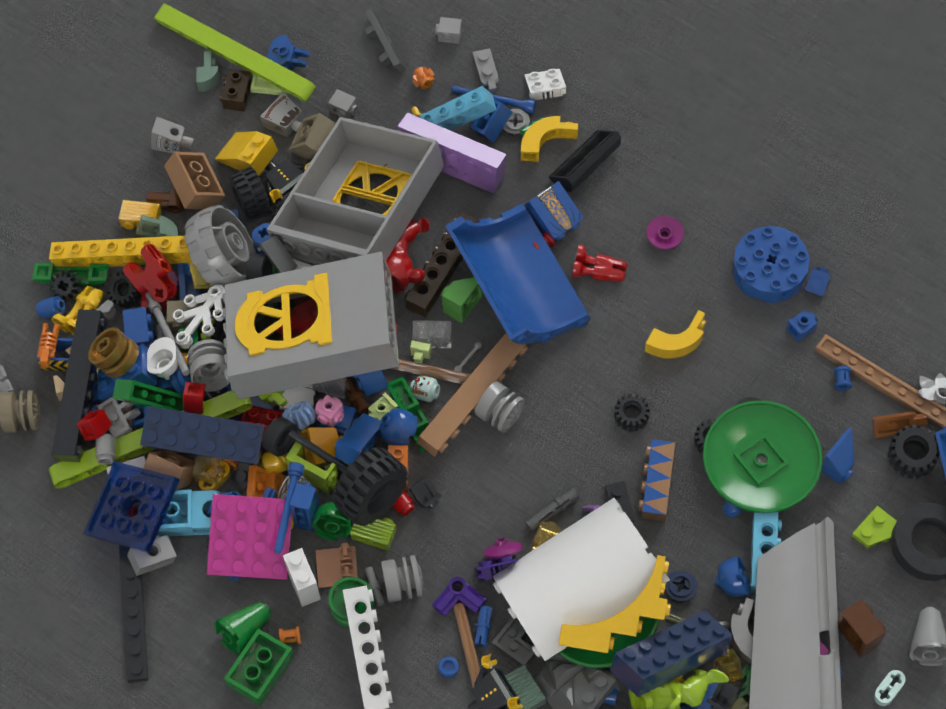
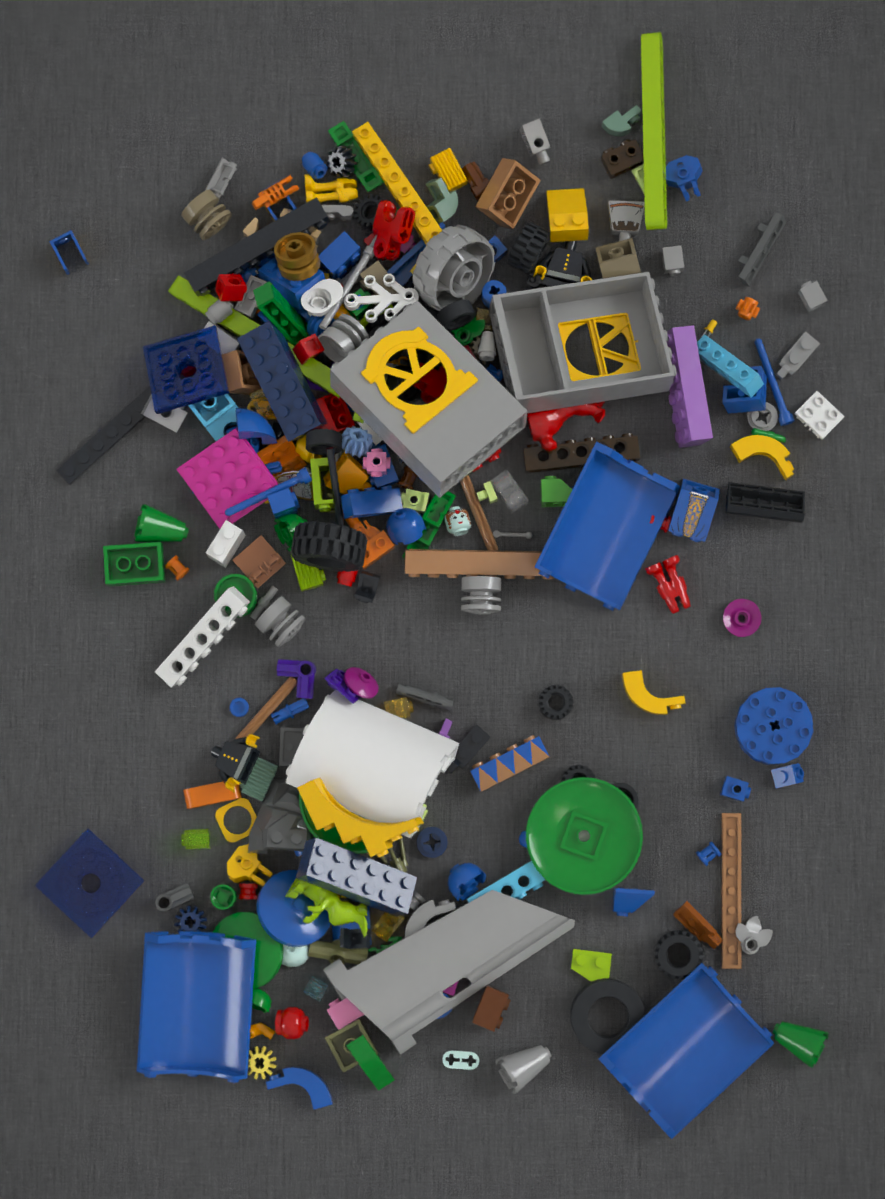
camera: 55 degrees right, 20 degrees up
dark grey hinge [257,235,298,273] -> none
none -> blue brick [235,408,277,445]

